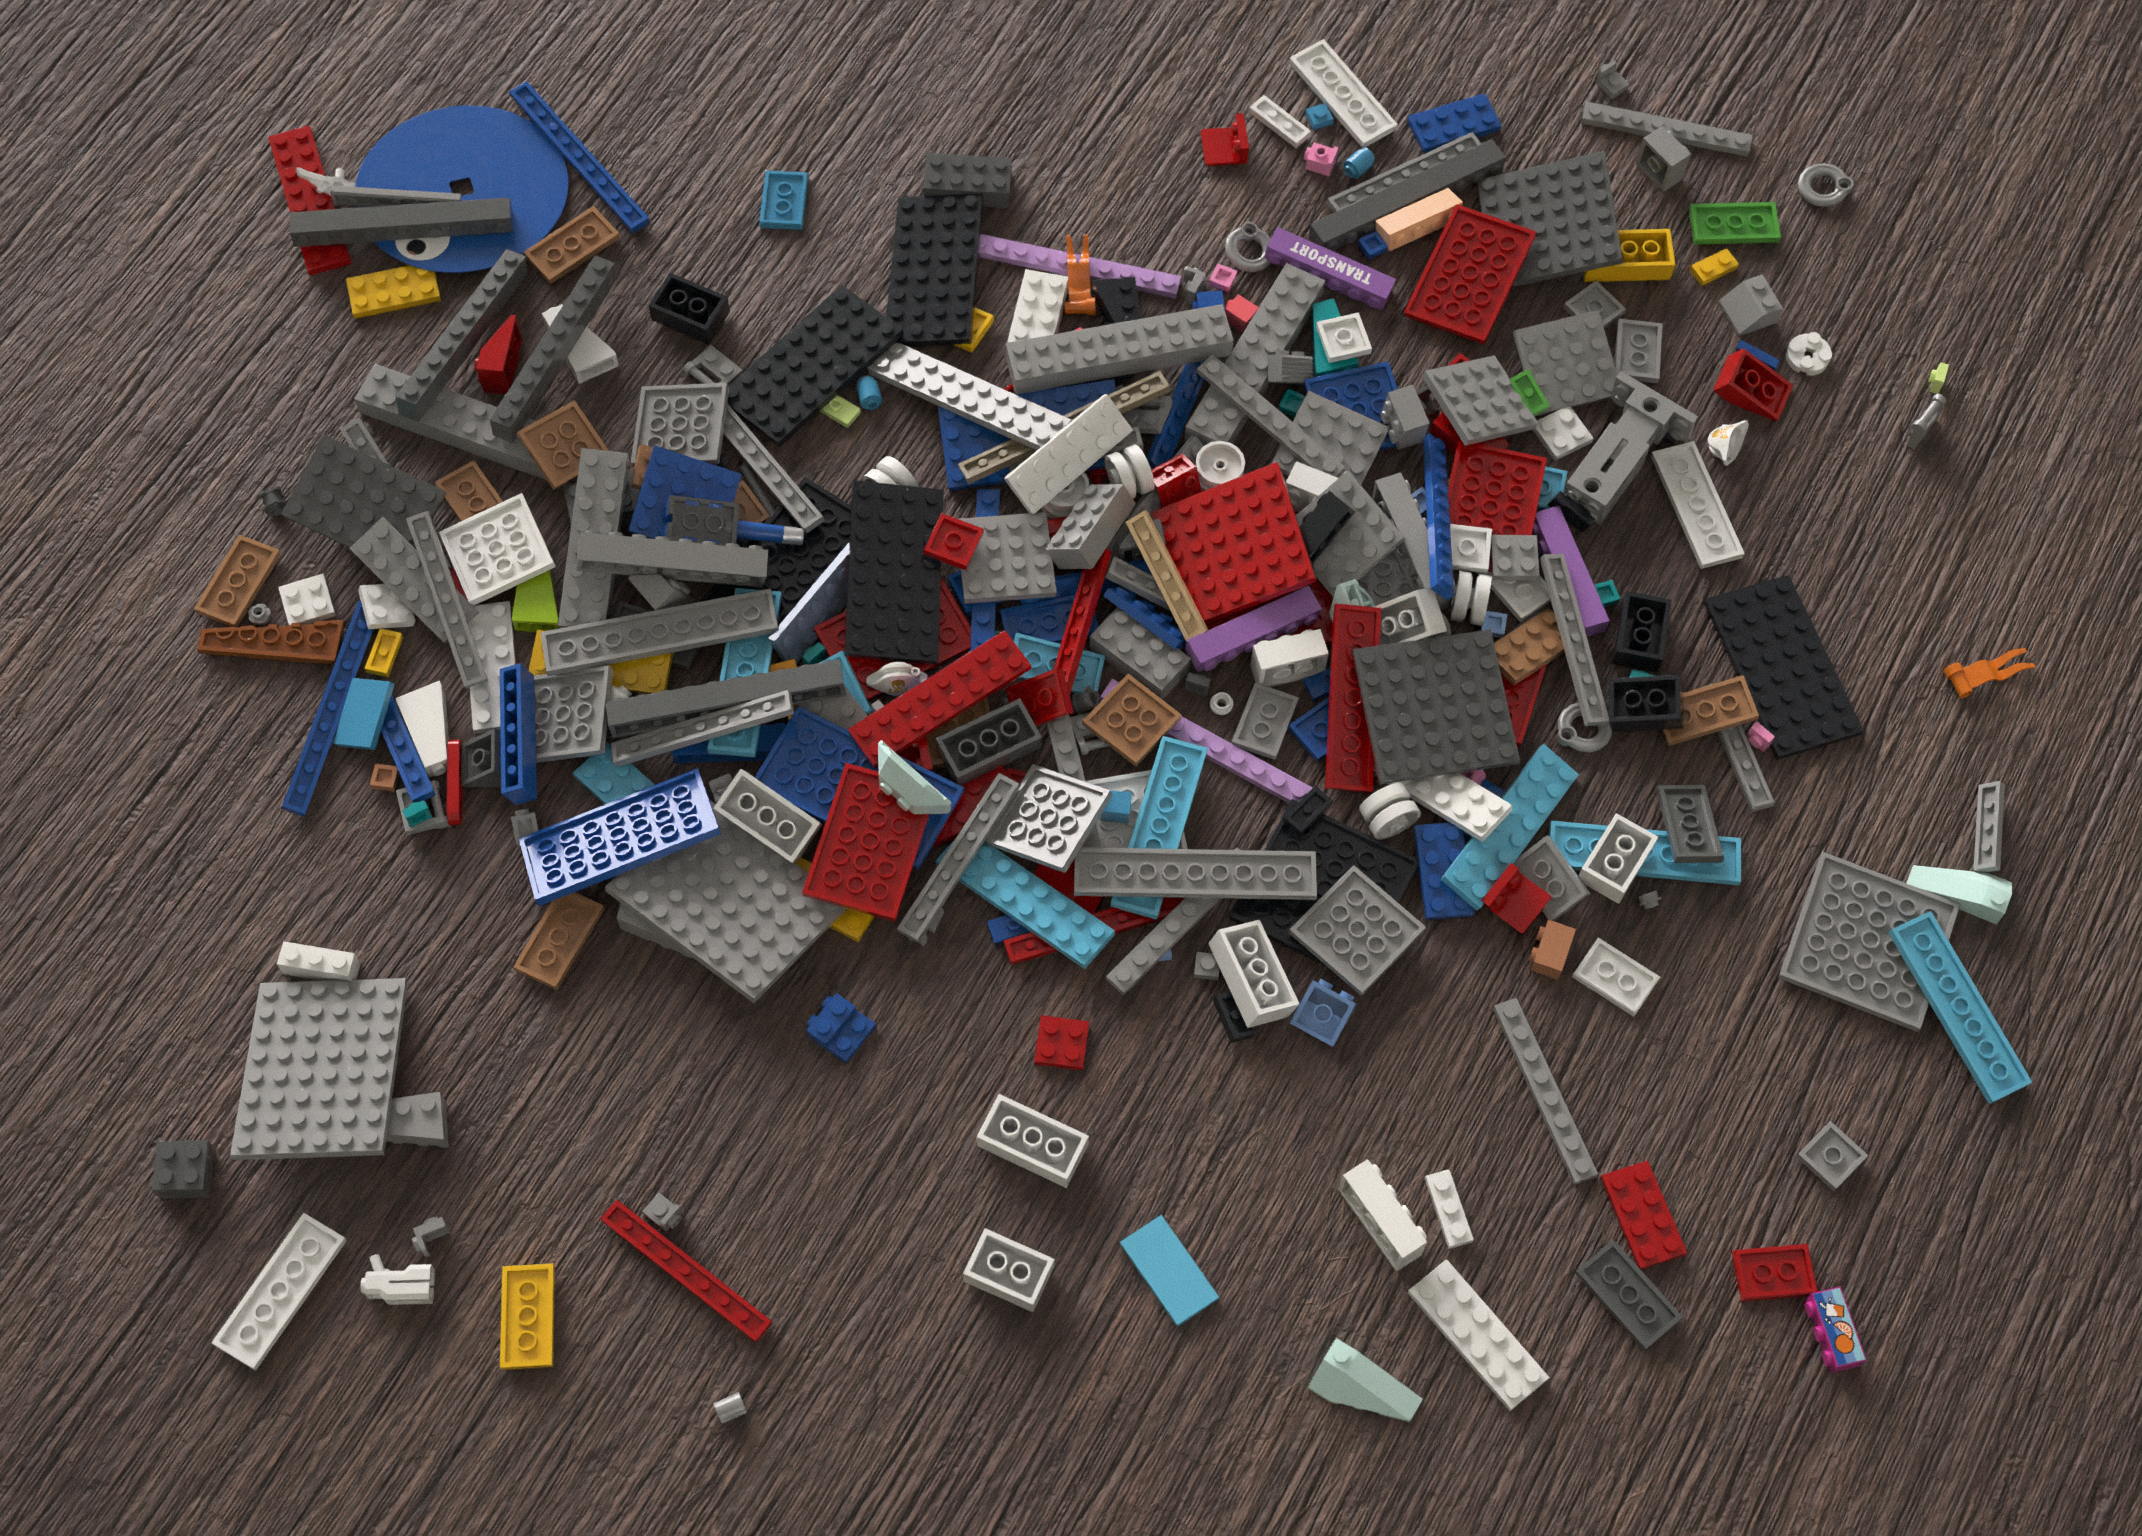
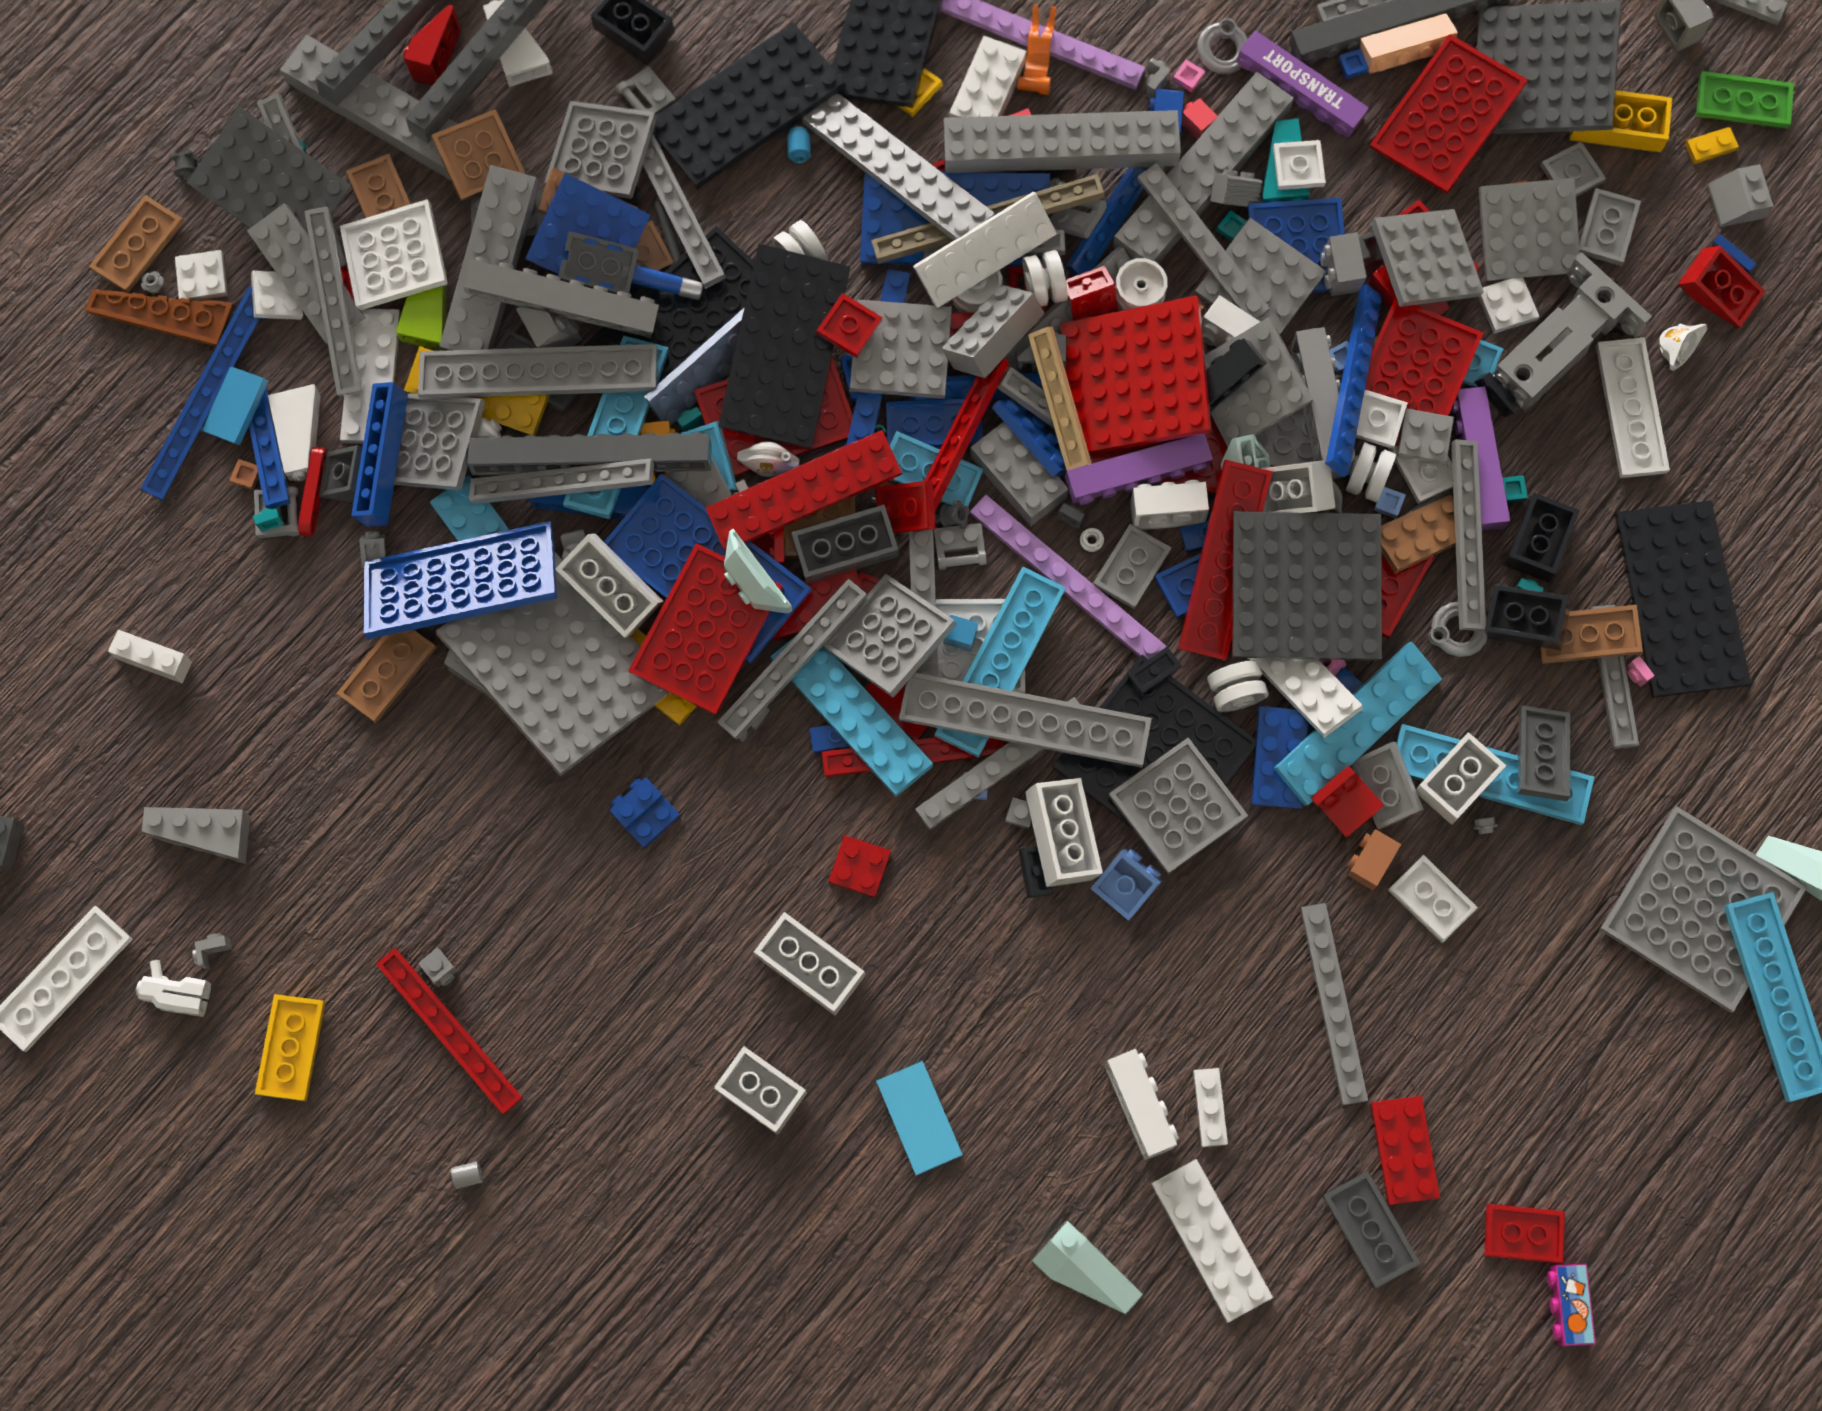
camera: 15 degrees right, 10 degrees up
light grey plate [230,978,408,1160] -> none
yellow plate [365,628,404,678] -> none
yellowish green plate [819,395,861,428] -> none
medium nougat plate [1082,674,1182,767] -> none
black wedge [1091,277,1141,325] -> none
bright green plate [1510,369,1550,417] -> none
white plate [1786,332,1832,376] -> none
light grey plate [1796,1121,1869,1191] -> none

